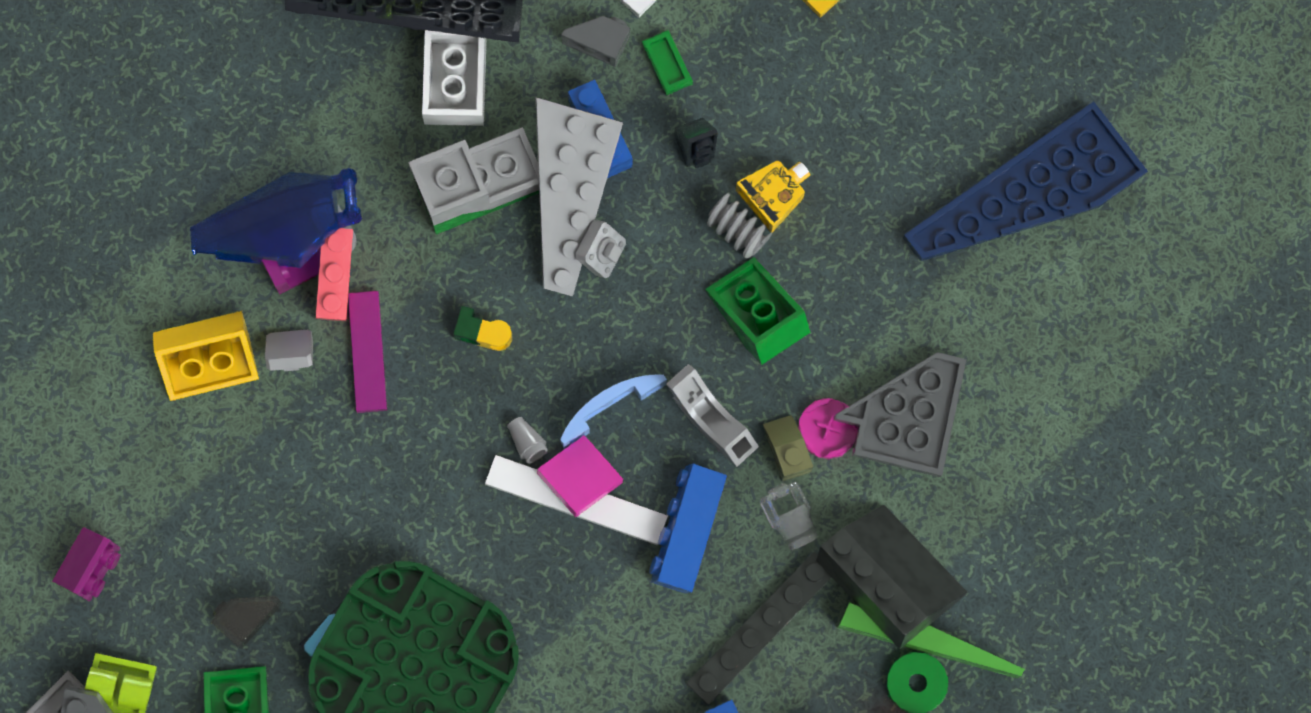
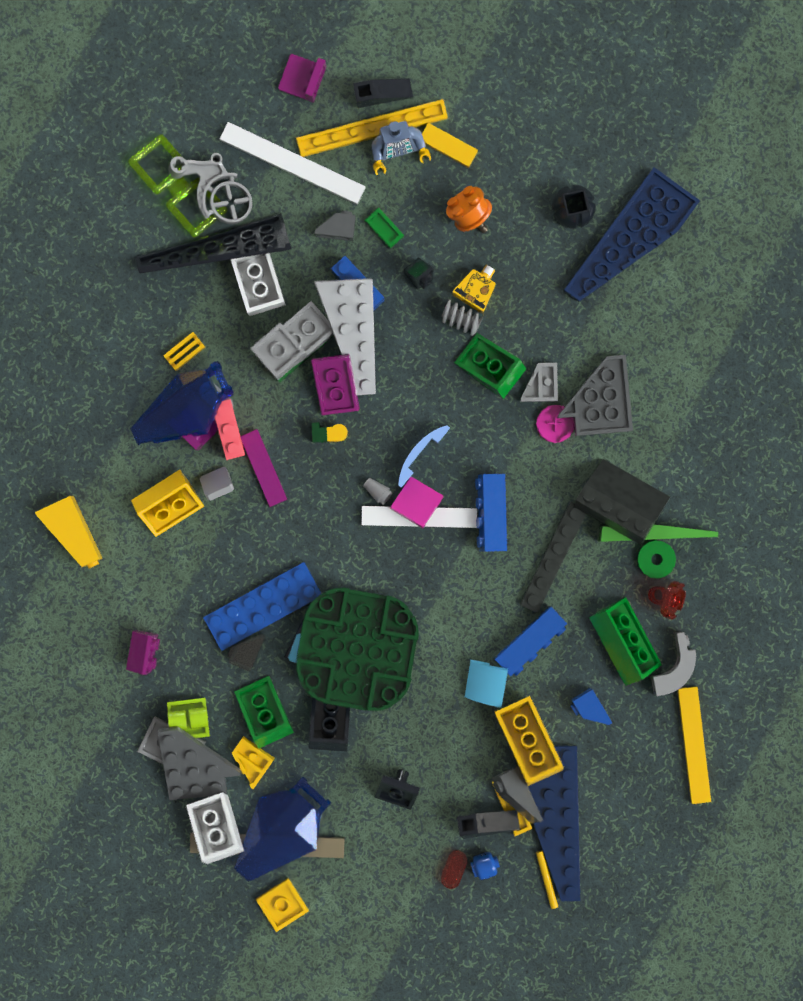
camera: 10 degrees left, 10 degrees up
light grey piece [576,220,626,278] -> none
light grey arch [666,364,759,467] -> none
clear piece [760,482,818,551] -> none
olive slope [763,415,813,482] -> none
none -> yellow slope [35,496,103,569]
none -> yellow tile [163,332,206,371]
none -> blue plate [203,562,322,651]
none -> magenta tile [311,354,360,415]
none -> orange wheel [446,186,492,233]
none -> light grey wing [520,363,558,402]
none -> black piece [552,185,596,229]

